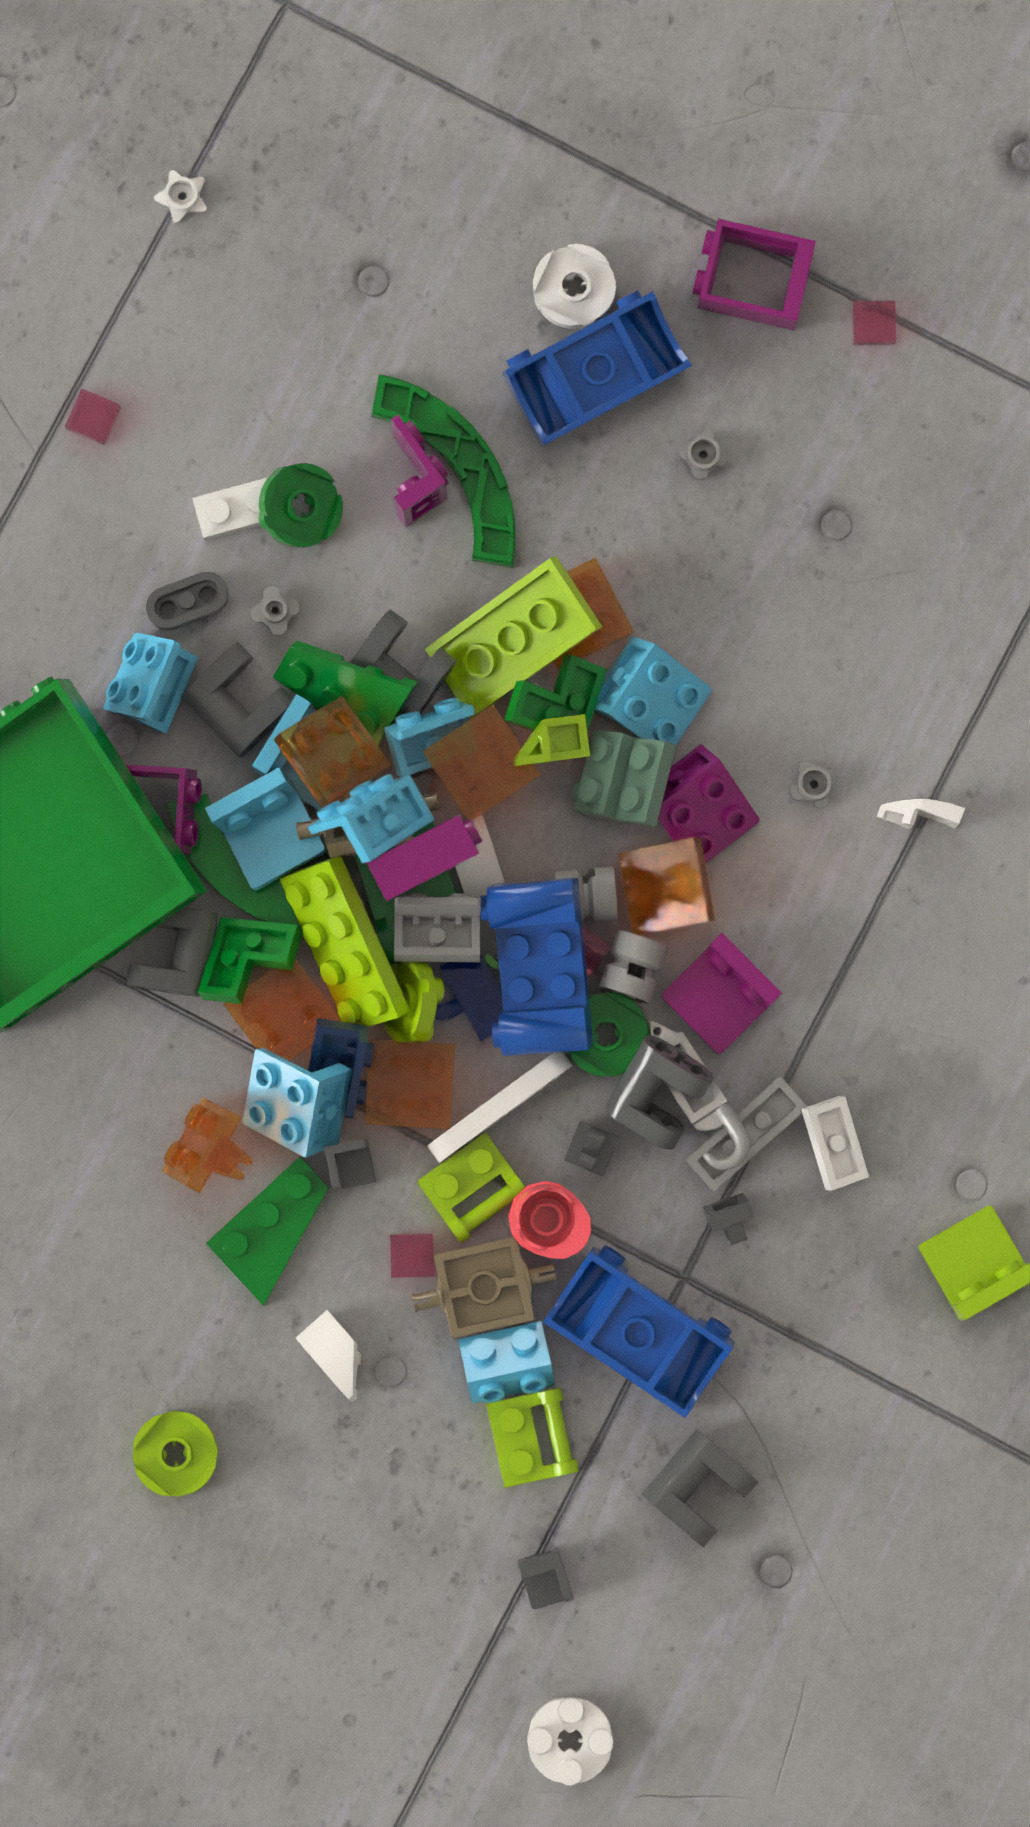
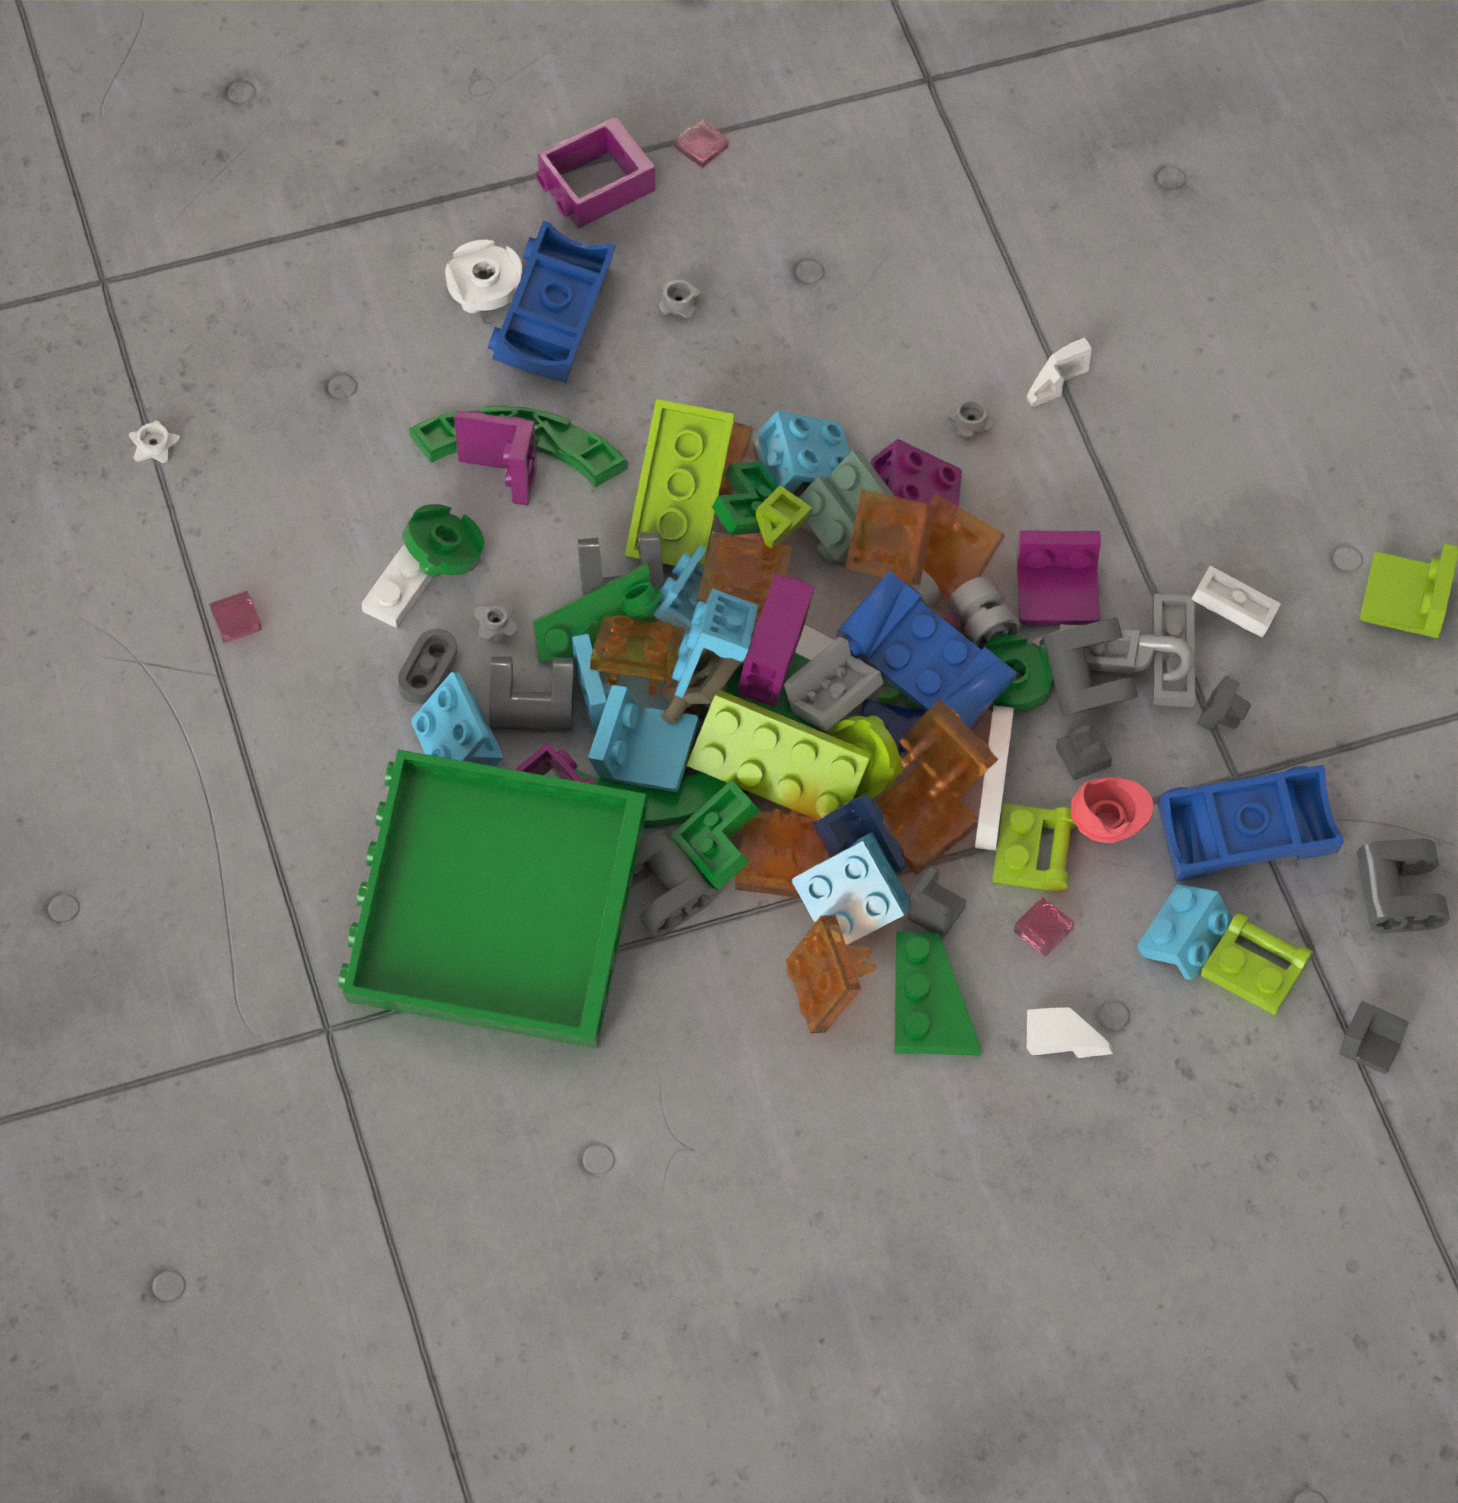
camera: 45 degrees left, 25 degrees down
lime plate [133,1410,219,1497] -> none
dark tan plate [411,1237,557,1338] -> none
none -> green plate [622,582,662,619]
none -> clear orange plate [845,489,936,586]
none -> clear orange plate [899,699,999,801]

